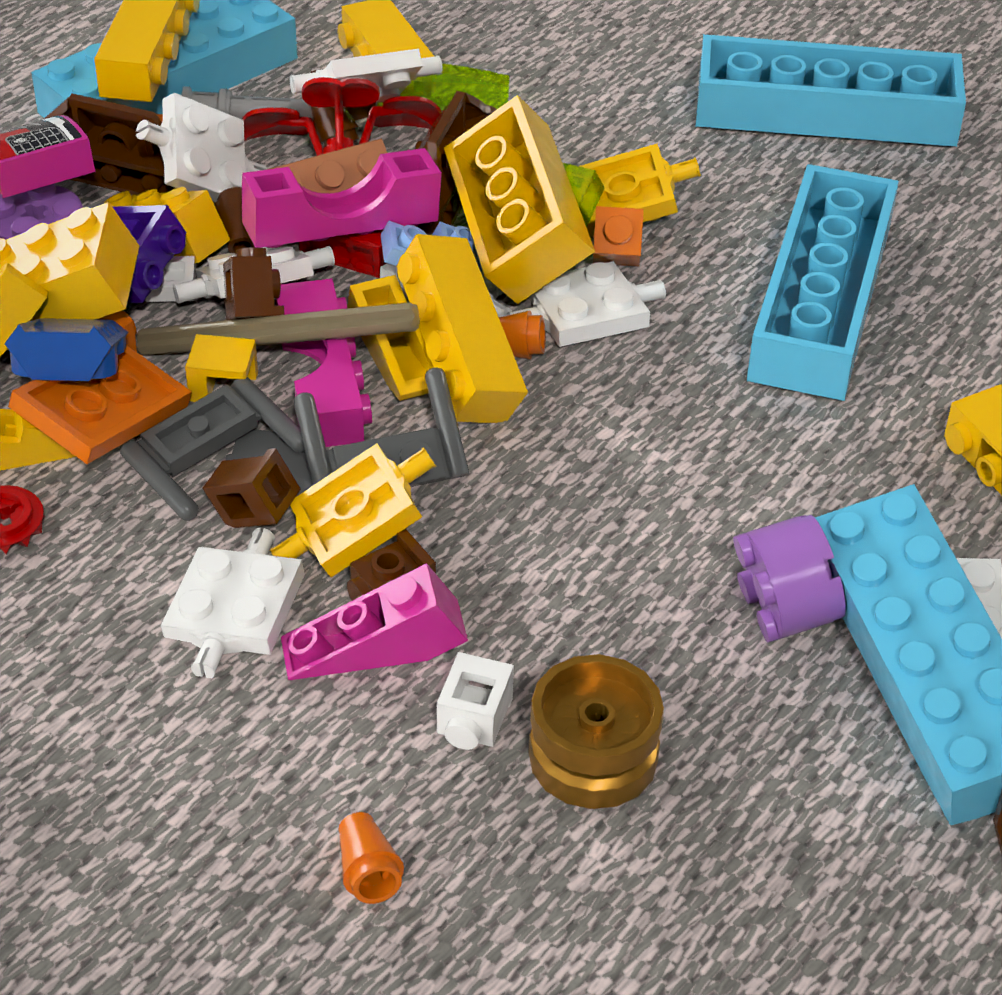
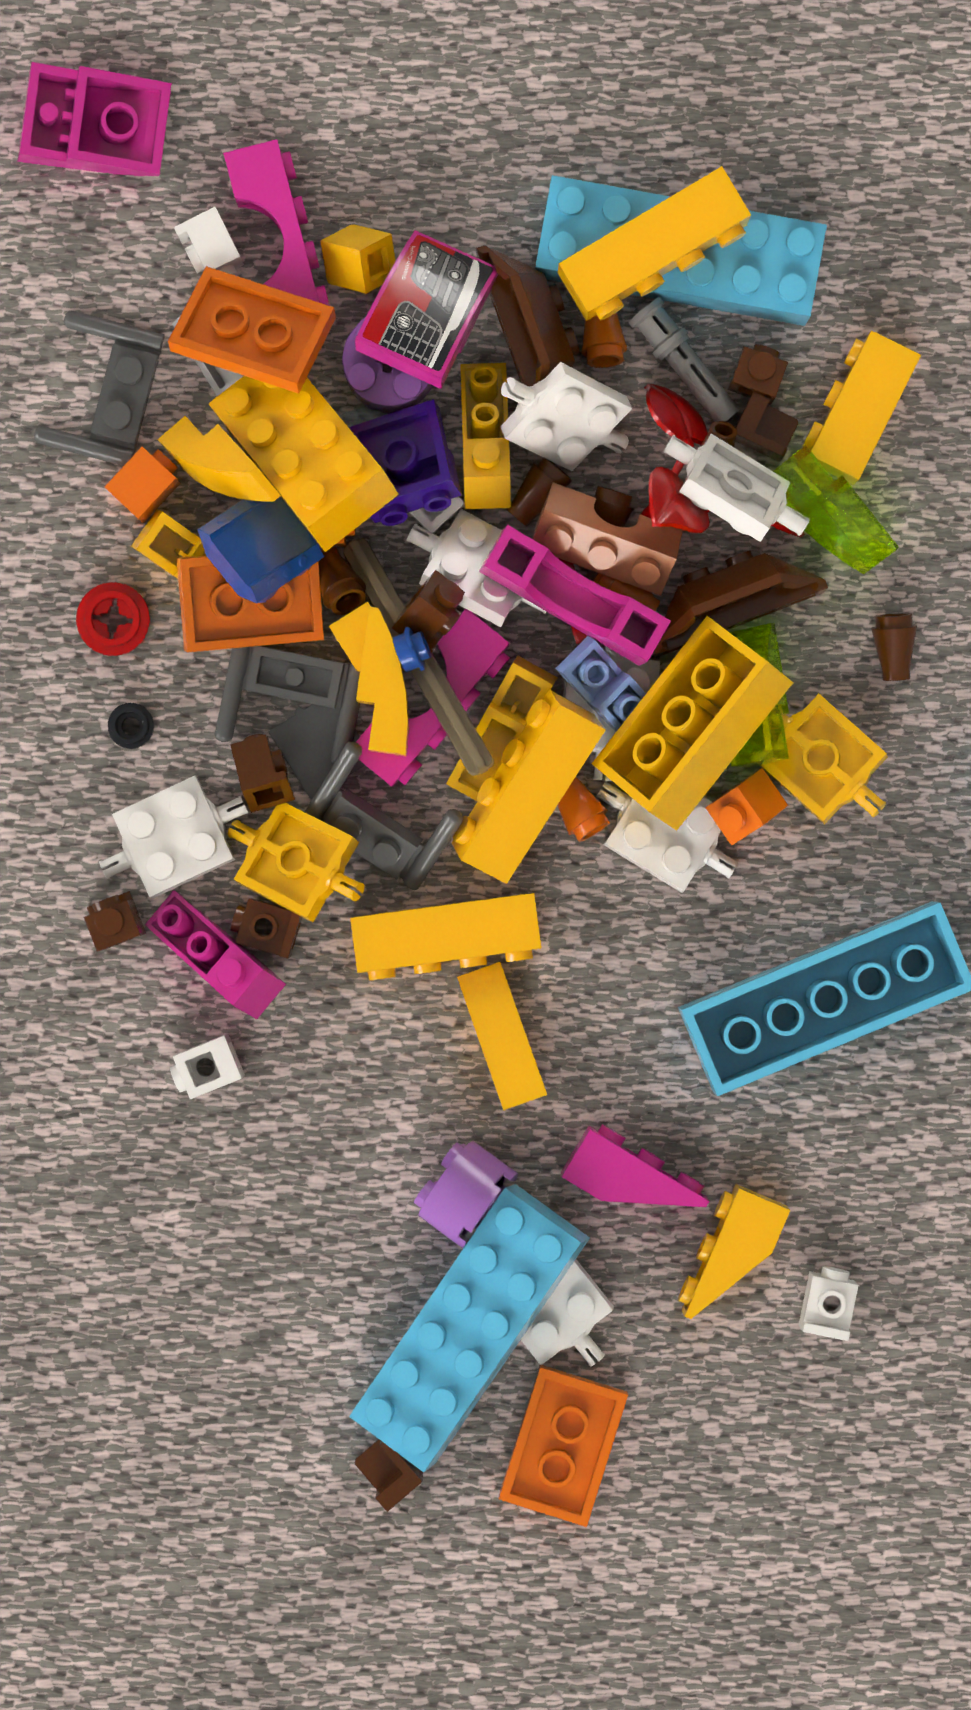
camera: 50 degrees right, 45 degrees up
orange cone [339,812,404,904] -> none
pearl gold wheel [529,654,664,809] -> none
none -> reddish brown brick [84,891,146,952]
none -> black plate [108,703,154,749]
none -> reddish brown cone [318,546,366,615]
none -> yellow brick [350,893,542,980]
none -> yellow slope [356,607,409,756]
none -> blue plate [393,627,431,672]
none -> yellow slope [457,961,547,1110]
none -> dark pink slope [560,1124,710,1207]
none -> reddish brown brick [728,344,788,405]
none -> reddish brown cone [871,613,917,681]

